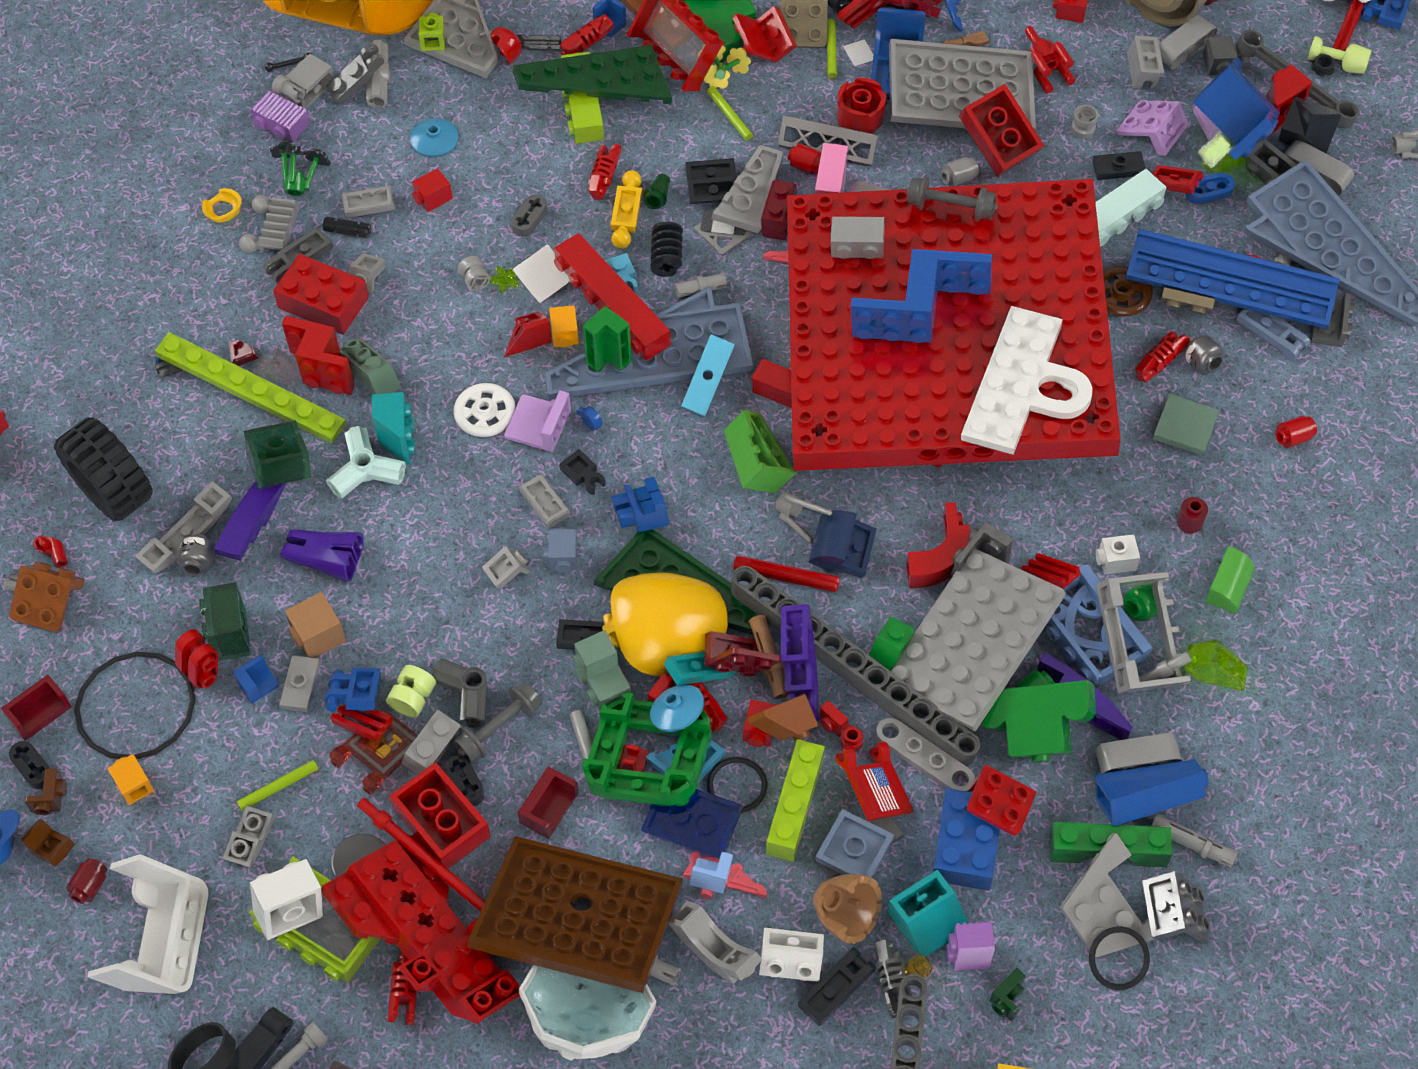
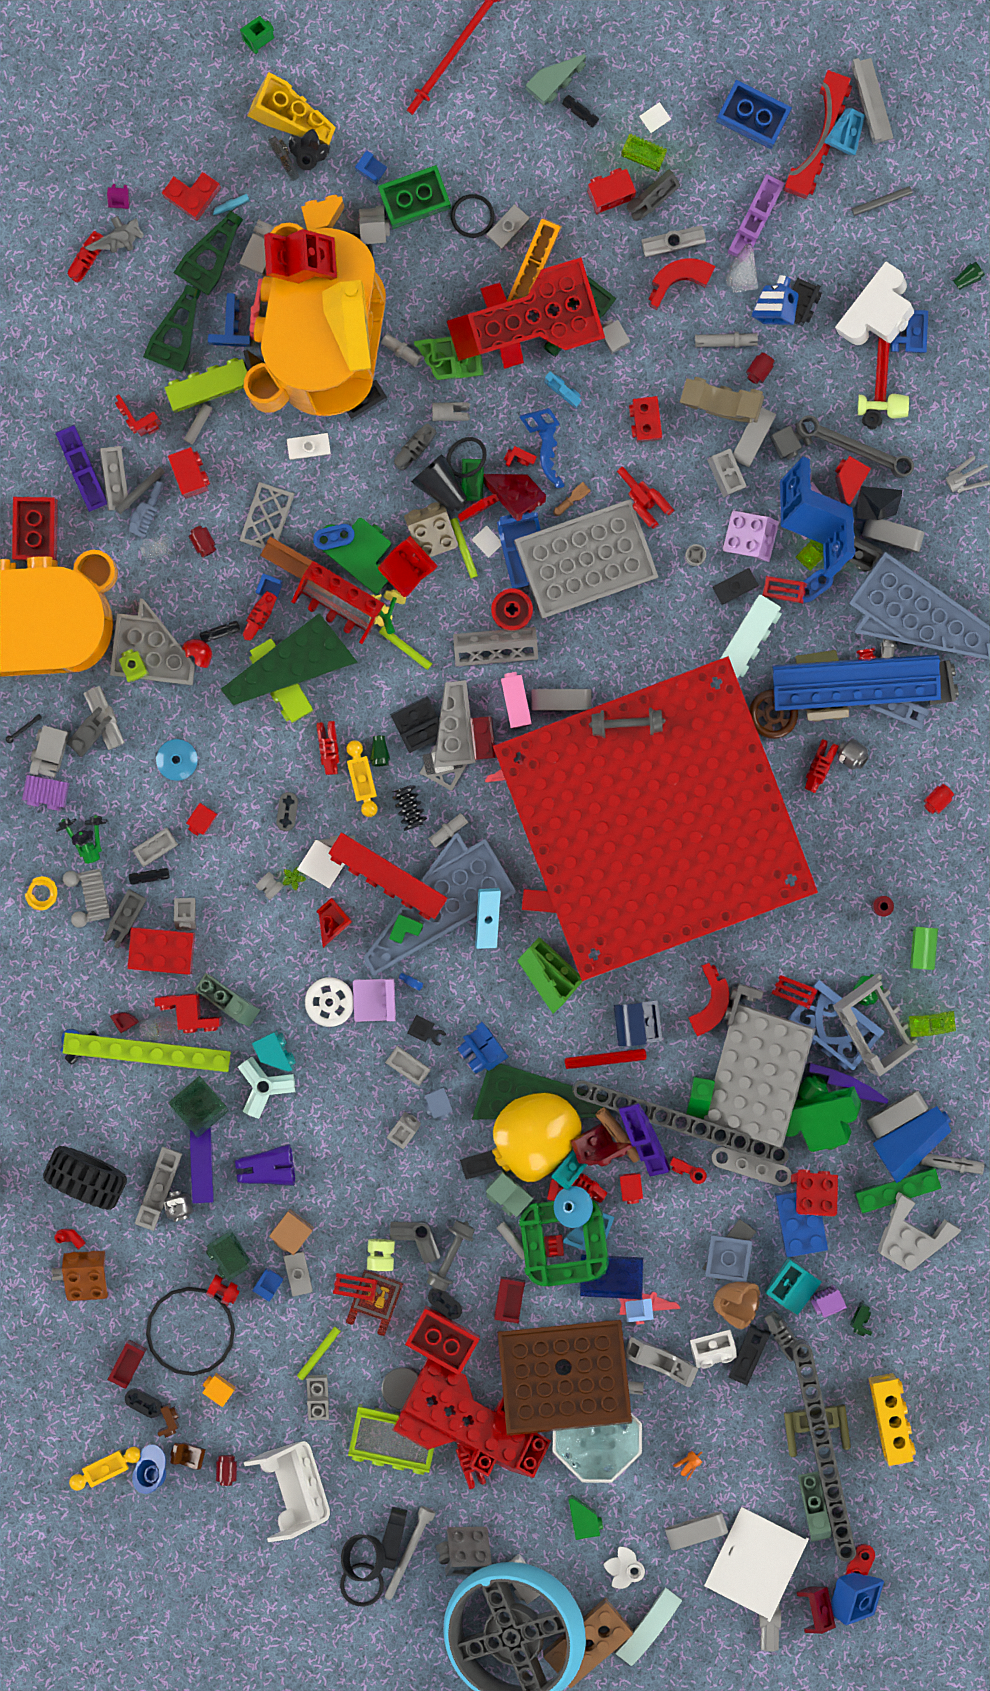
camera: 25 degrees left, 30 degrees up
white brick [250,859,323,940] -> none
blue plate [325,668,381,712] -> none
red bar [357,797,485,912] -> none
light grey brick [402,709,461,775] -> none
light orange brick [549,305,579,348] -> none
medium azure plate [605,253,638,293] -> none
black tyre [707,757,767,813] -> none
dark orange slope [747,694,818,742] -> none
lime brick [766,739,825,862] -> none
light grey plant [775,491,832,542] -> none
red brick [788,143,821,175] -> none
light grey piece [831,217,885,259] -> none
red flag [835,742,914,821] -> none
blue bracket [851,249,992,343] -> none
clear yellow hinge [905,954,932,979] -> none
light grey brick [941,157,979,187] -> none
red brick [959,84,1044,178] -> none
white plate [961,306,1092,455] -> none
black tyre [1089,926,1150,990] -> none
white brick [1096,535,1140,575] -> none
light grey bar [1139,651,1192,682] -> none
flat silver bracket [1142,871,1210,943] -> none
sand green tile [1153,394,1220,456] -> none

